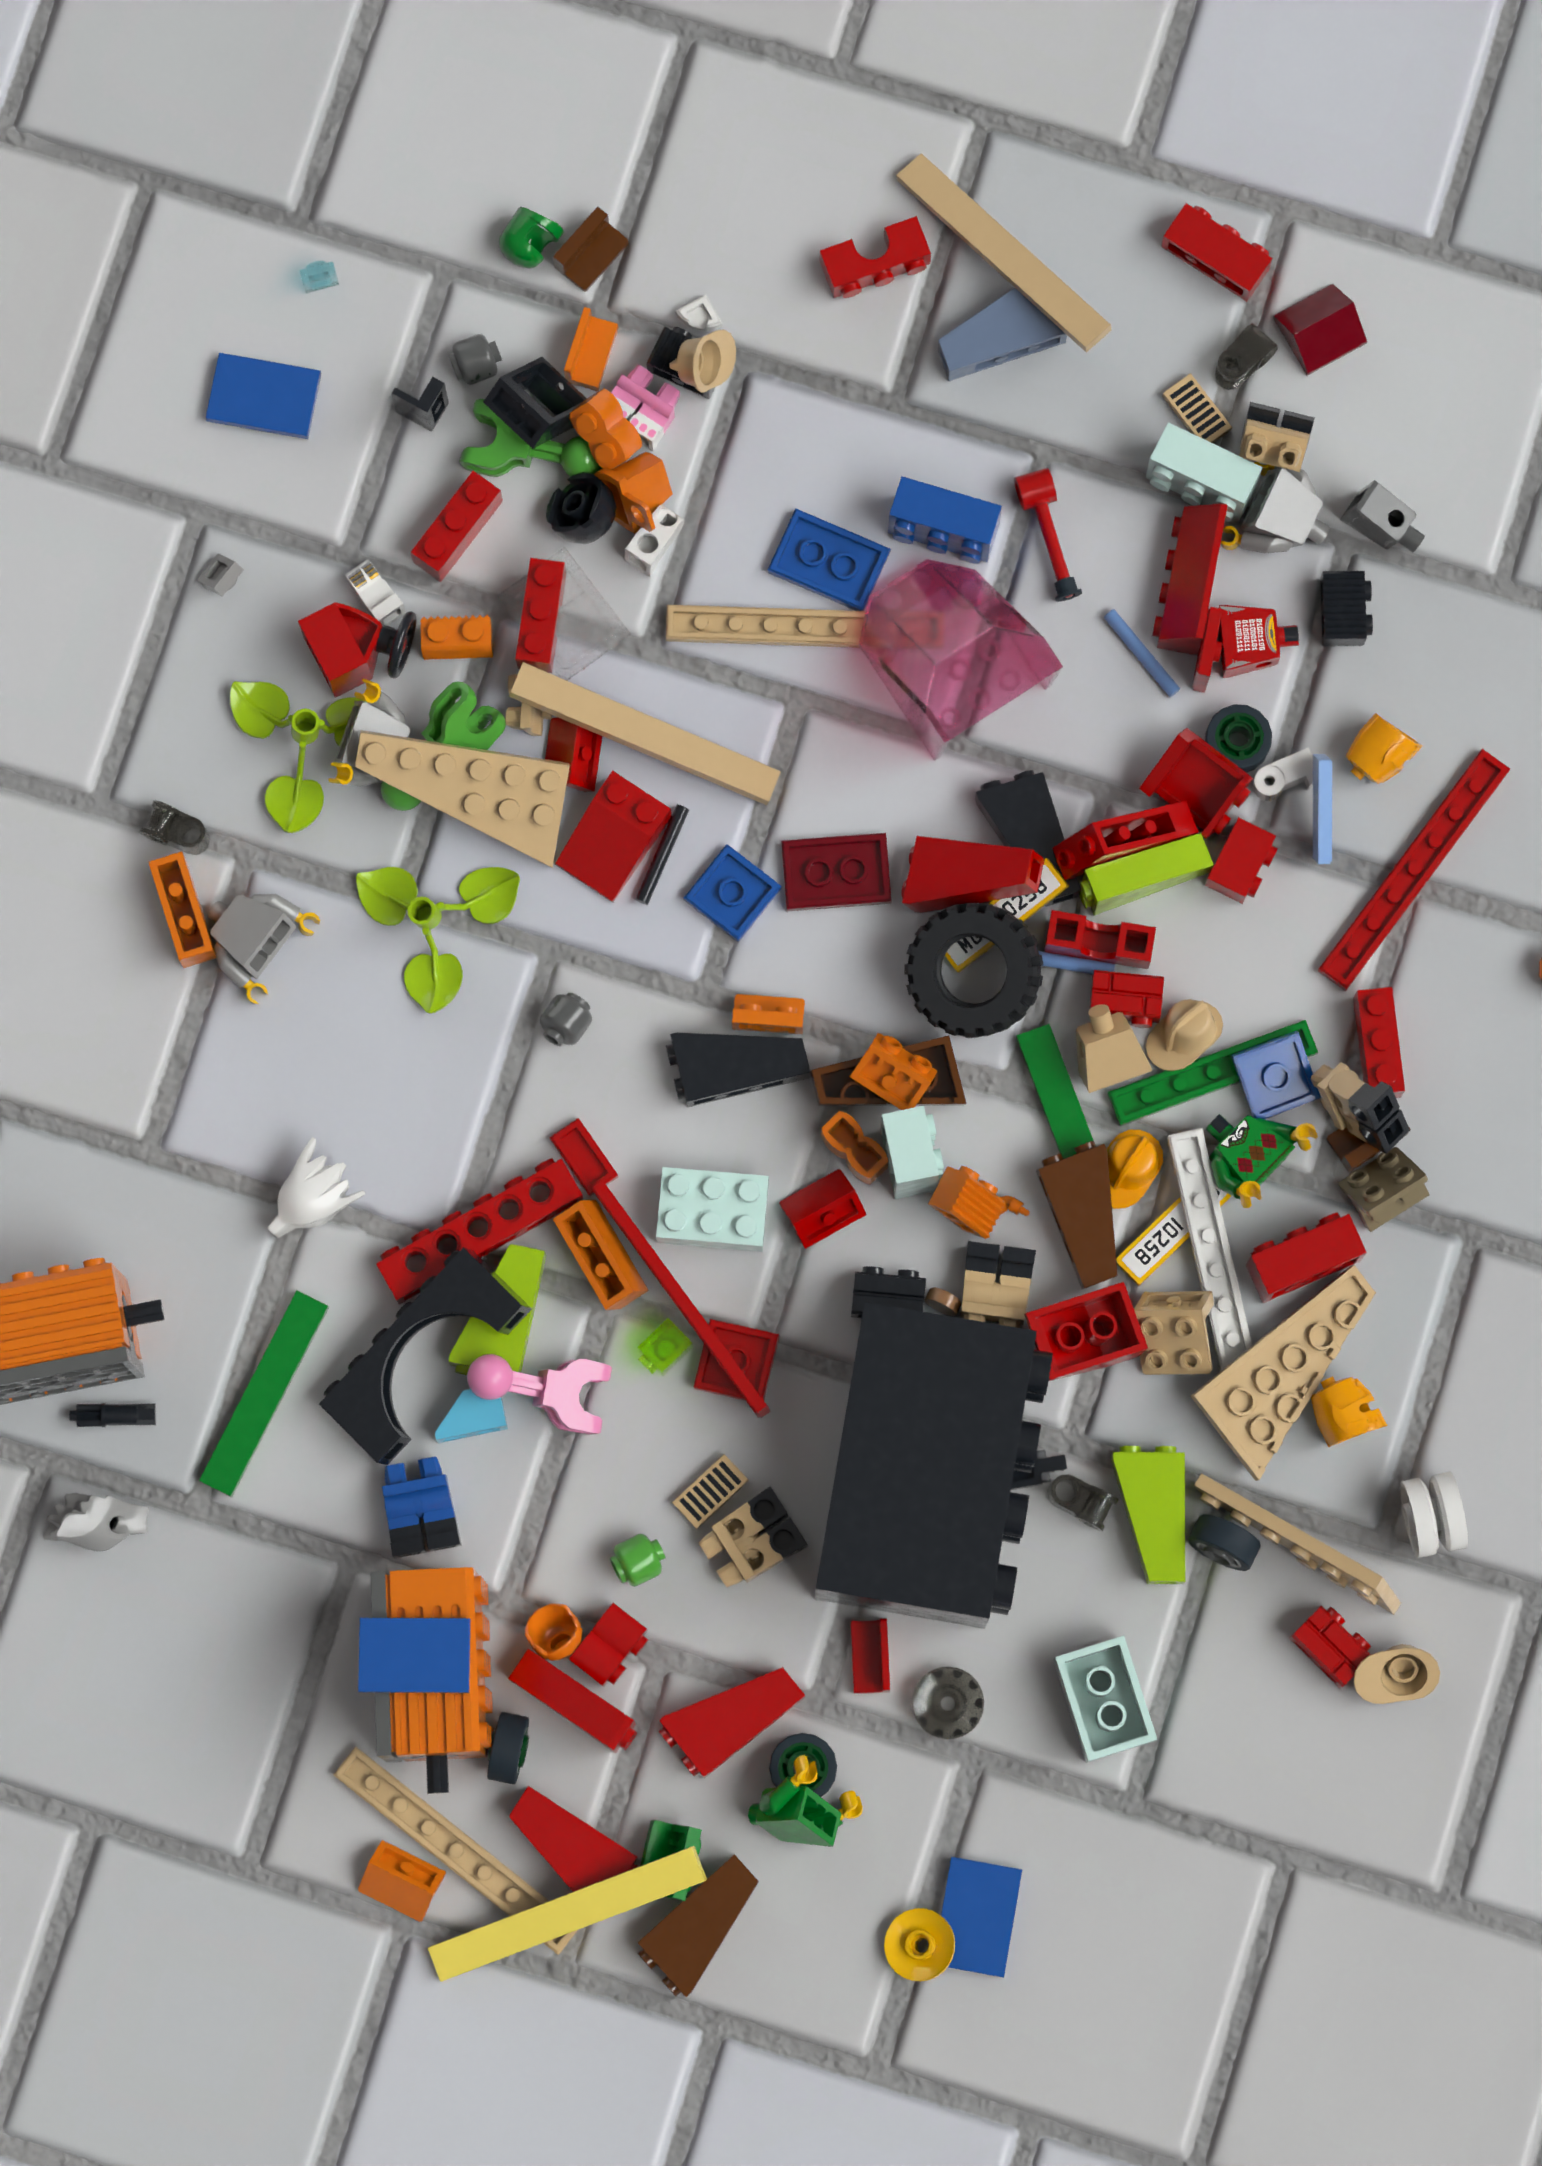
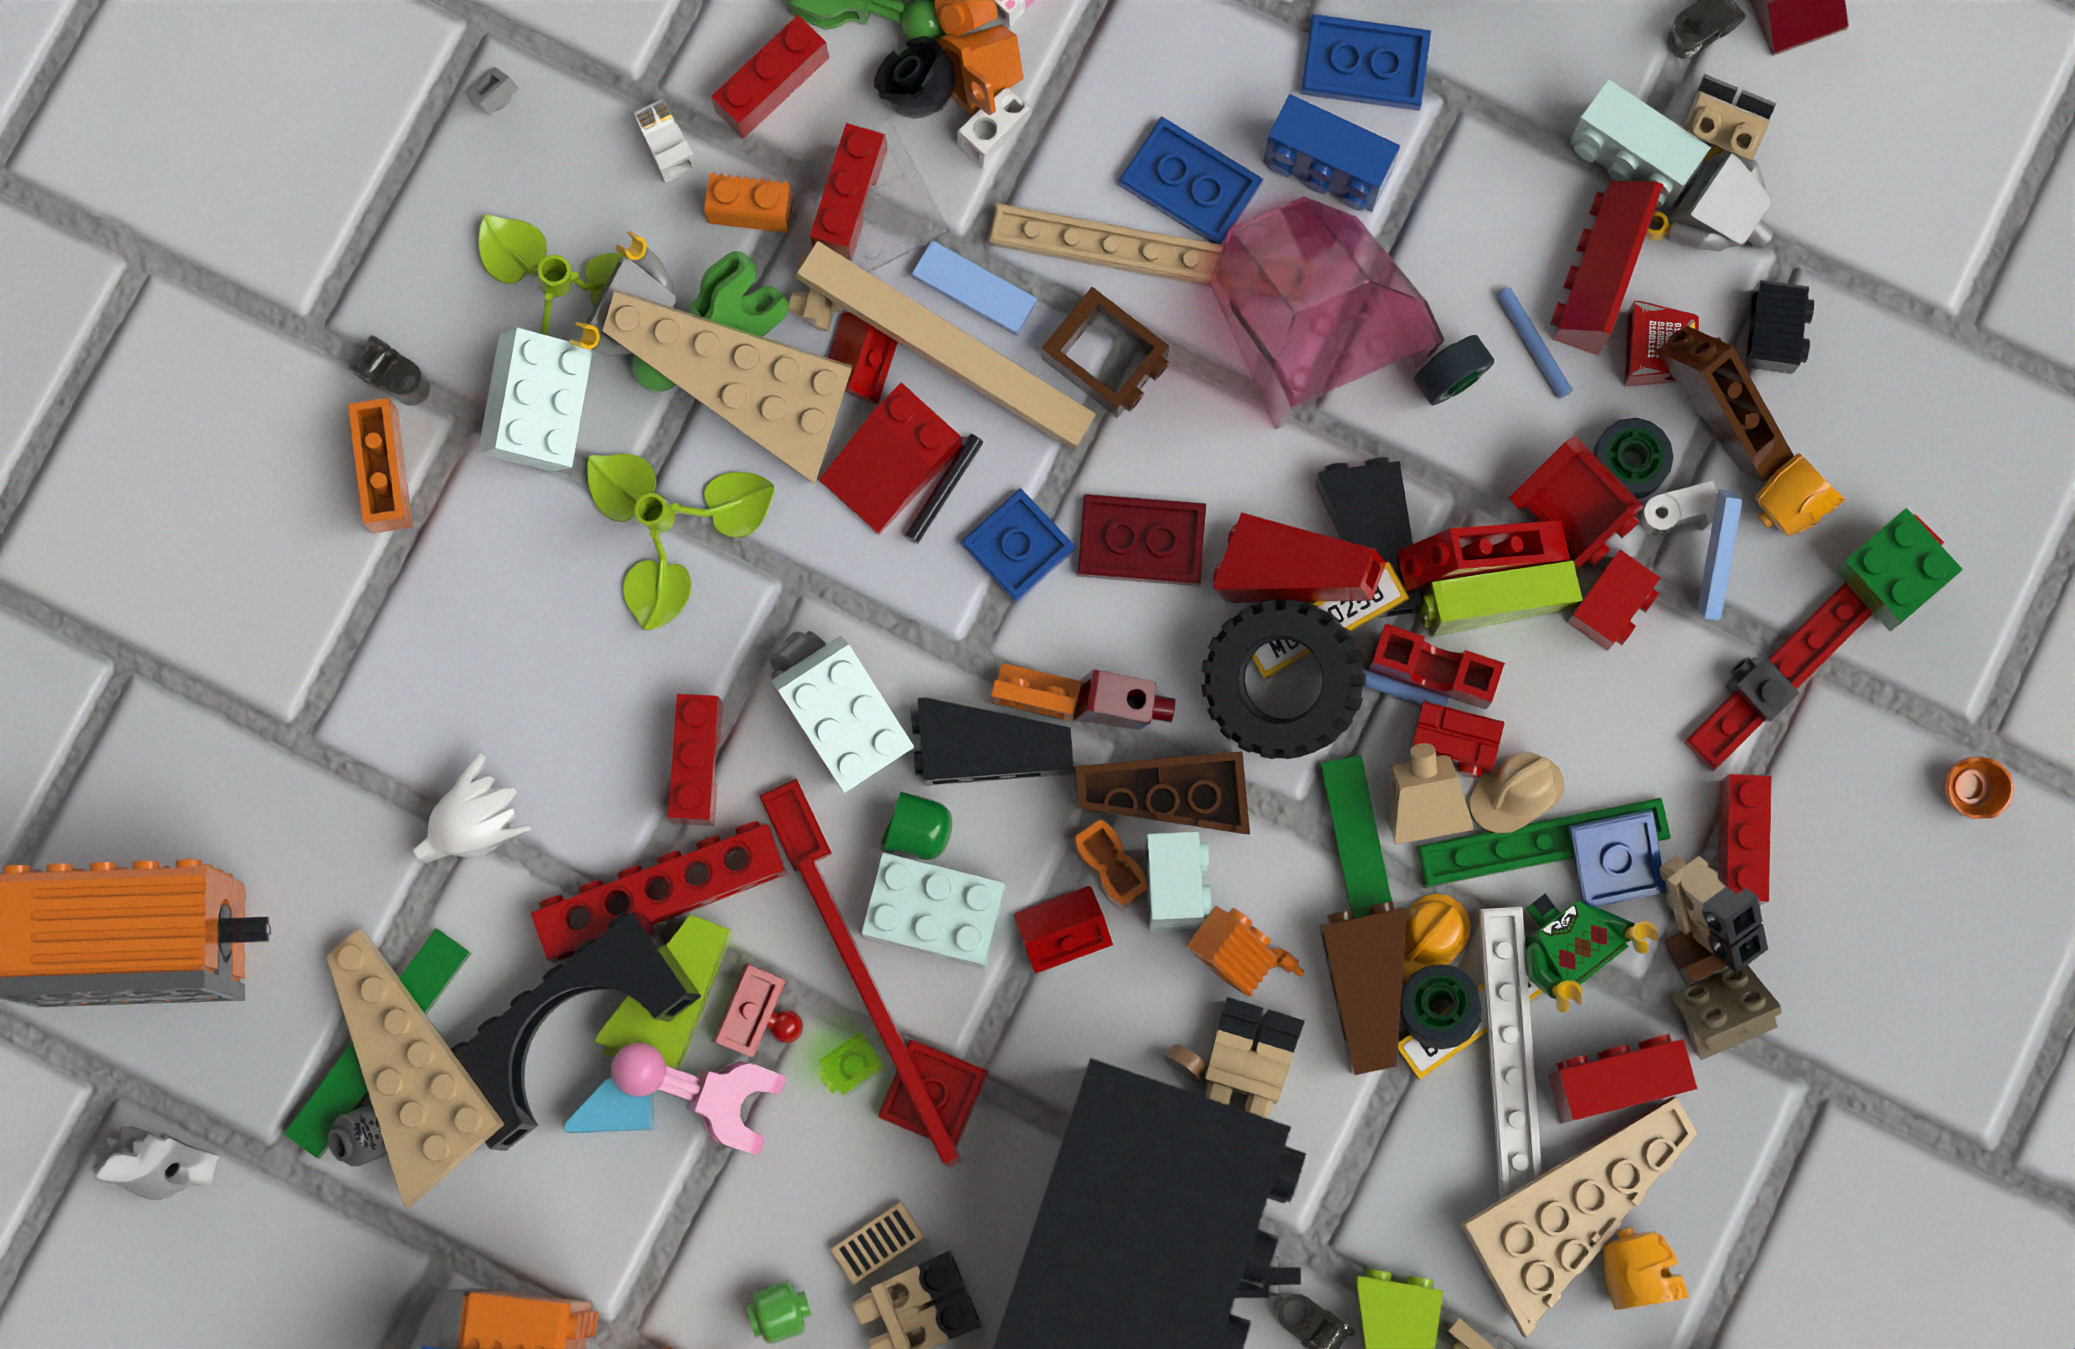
camera: 10 degrees right, 0 degrees up
black piece [69,1403,156,1428] -> none
light grey torso [208,894,320,1004] -> none
red piece [298,602,417,698] -> none
blue hips [382,1457,462,1559] -> none
orange brick [553,1200,649,1310] -> none
orange bracket [850,1033,937,1110] -> none
black brick [851,1266,926,1318] -> none
red piece [1014,468,1082,602] -> none
red slope [1024,1282,1148,1381] -> none
tan bracket [1134,1291,1214,1375] -> none
tan tile [1162,373,1232,443] -> none
red plate [1192,607,1223,693] -> none
dark grey torso [1340,480,1425,552] -> none
none -> tan wing [326,929,504,1207]
none -> dark grey head [328,1105,387,1167]
none -> light aqua brick [478,328,593,472]
none -> red arch [668,694,723,826]
none -> plate [712,963,803,1058]
none -> light aqua brick [771,636,914,793]
none -> green helmet [880,791,952,860]
none -> light blue tile [912,240,1037,336]
none -> reddish brown window [1041,287,1170,418]
none -> torso [1074,669,1176,730]
none -> blue tile [1301,14,1431,111]
none -> wheel [1401,964,1482,1050]
none -> black wheel [1414,334,1494,405]
none -> reddish brown slope [1656,326,1794,482]
none -> black bracket [1725,657,1799,722]
none -> green brick [1834,507,1963,631]

